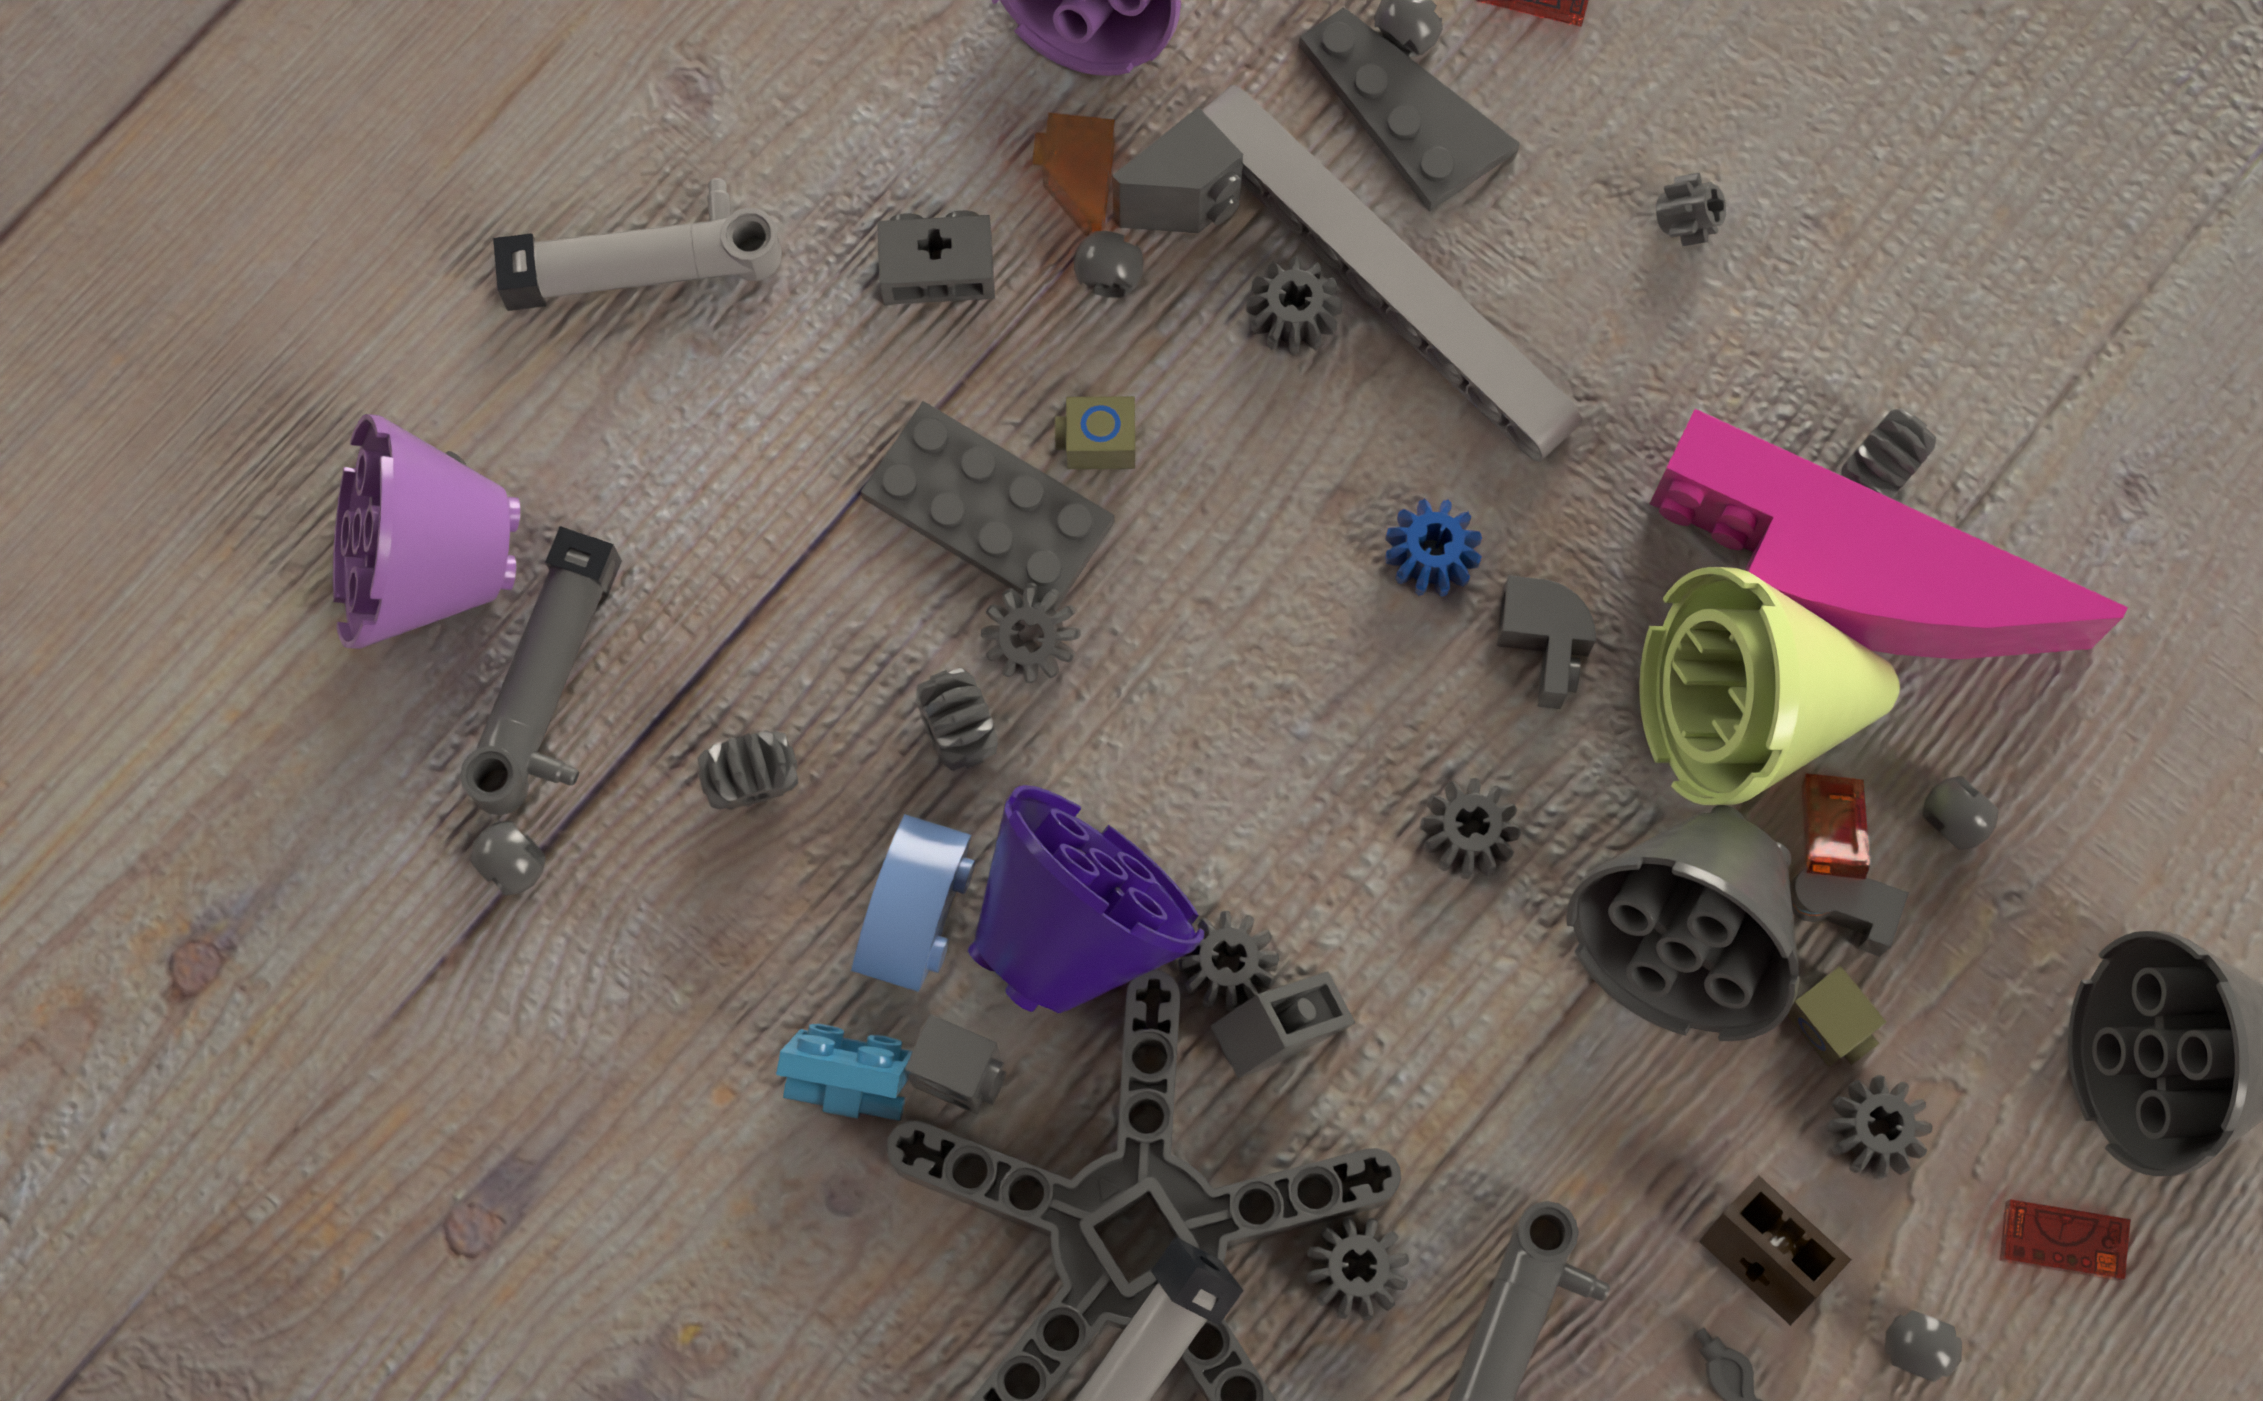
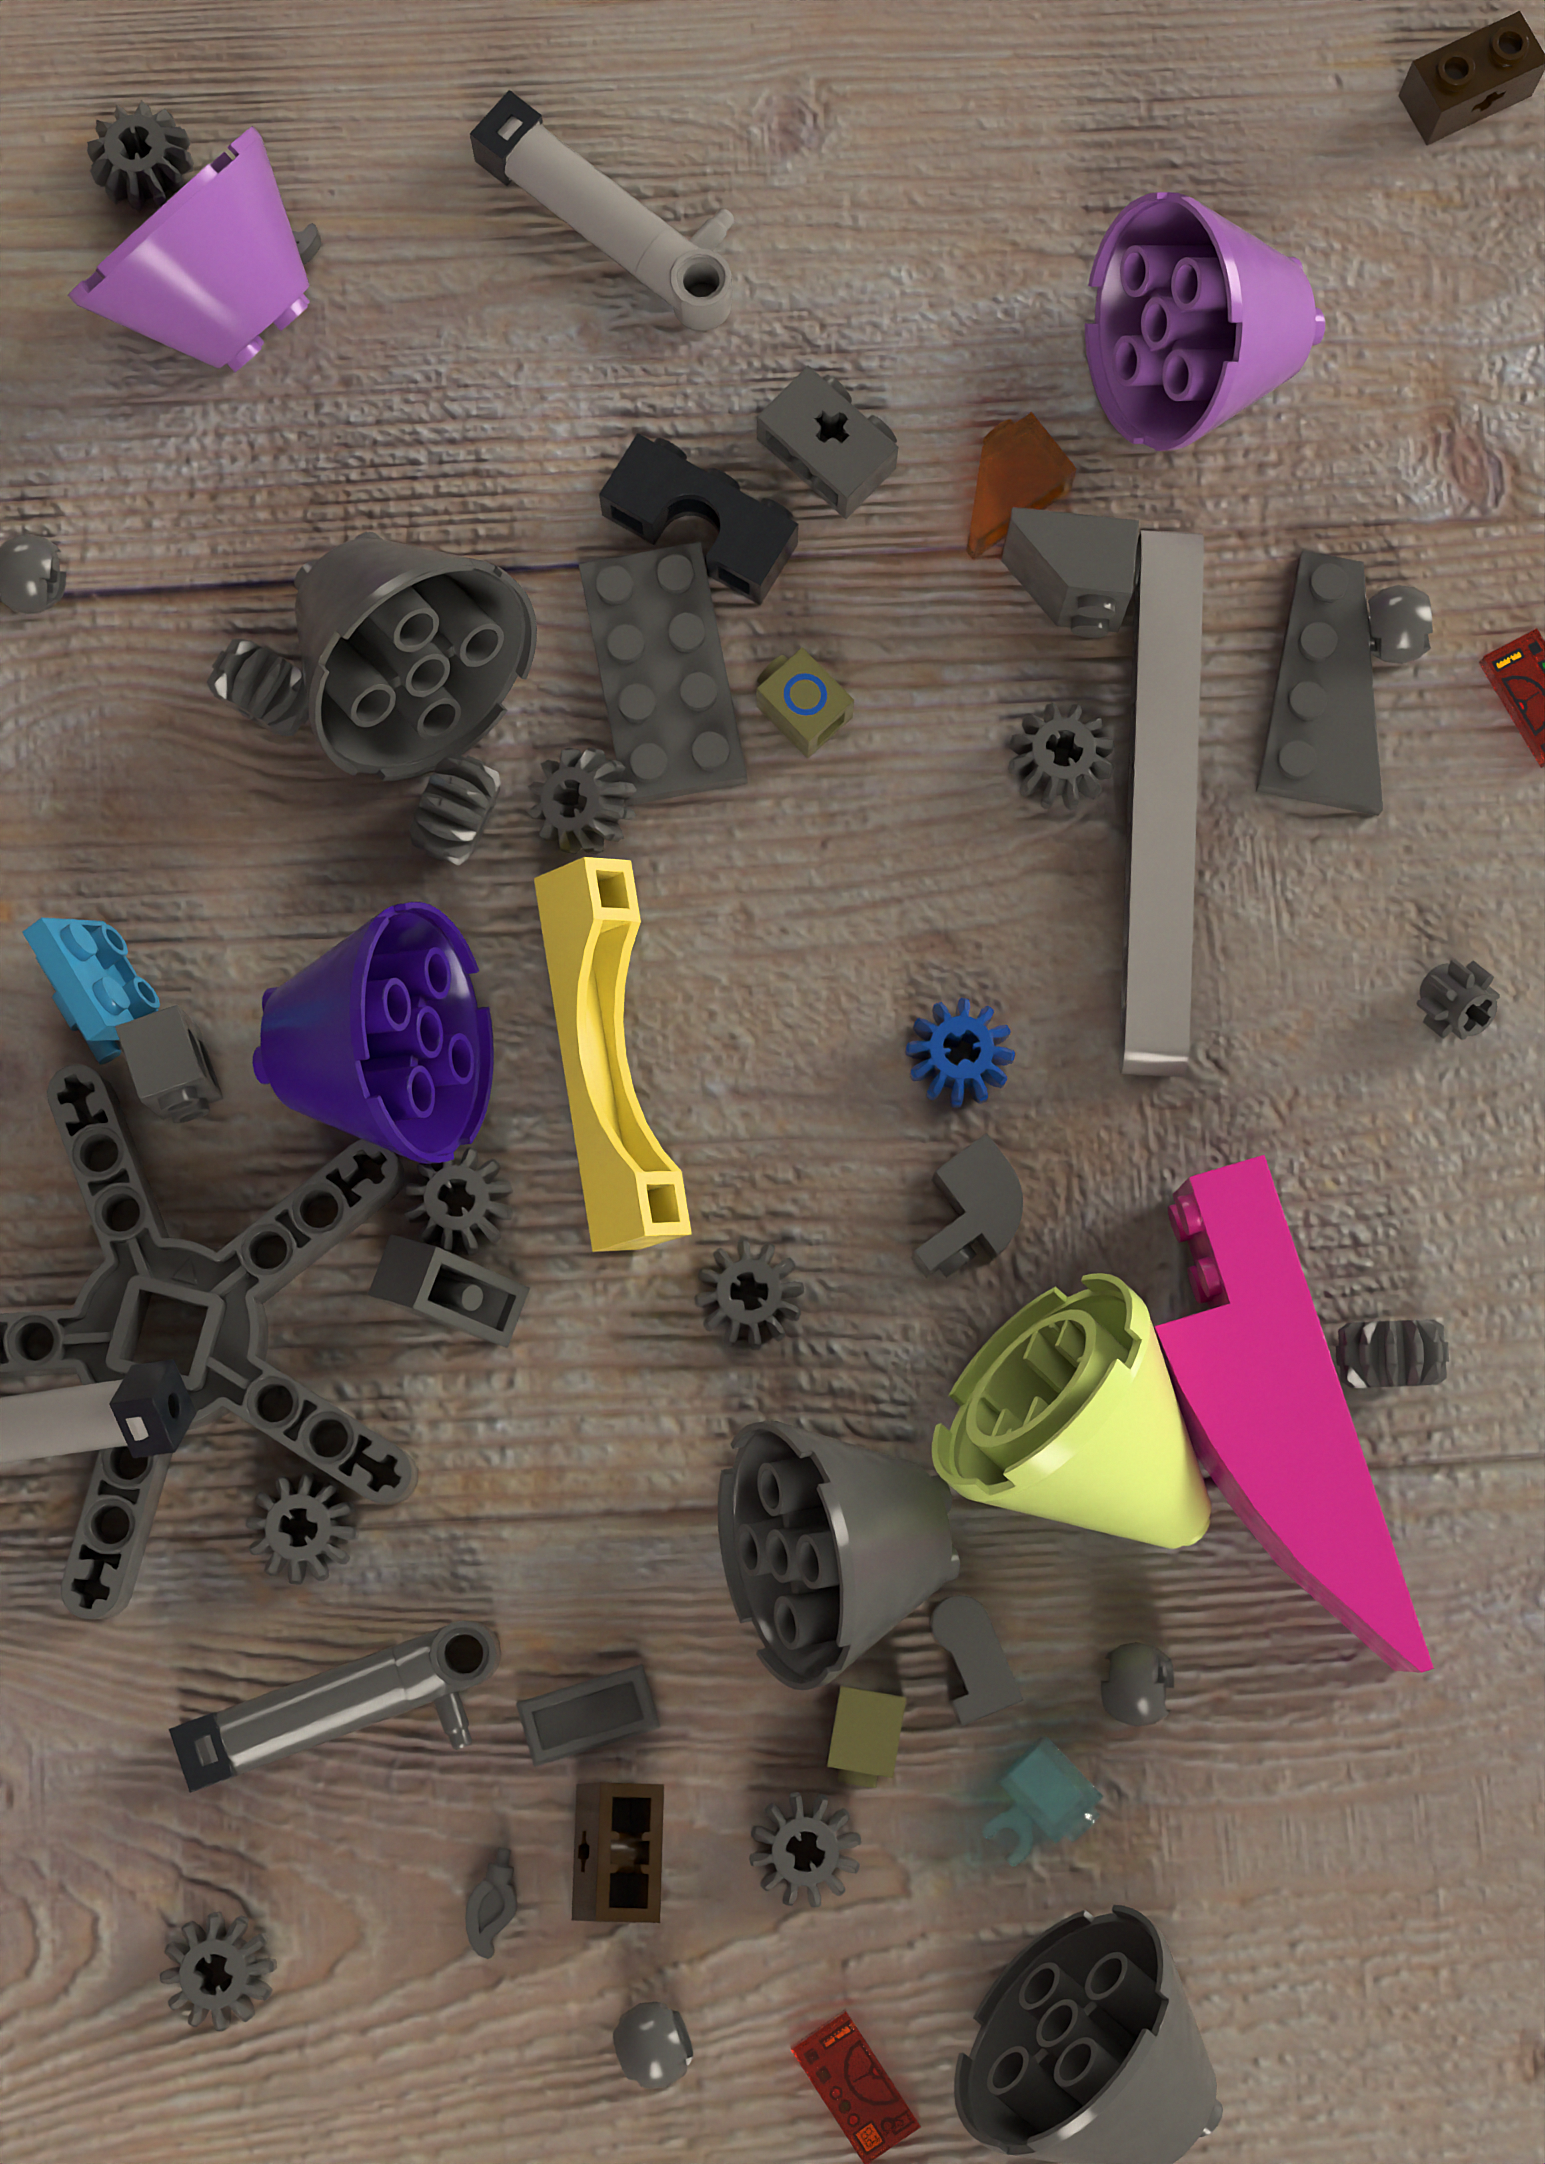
camera: 45 degrees right, 5 degrees up
dark grey piece [460,526,622,815] -> none
medium blue brick [851,814,975,992] -> none
dark grey piece [1074,231,1144,298] -> none
clear red tile [1802,773,1870,879] -> none
none -> dark grey gear [87,100,194,213]
none -> dark grey cone [294,532,537,781]
none -> dark grey tile [516,1664,661,1767]
none -> light yellow arch [534,857,692,1252]
none -> black arch [599,433,799,605]
none -> clear light blue brick [981,1735,1104,1866]

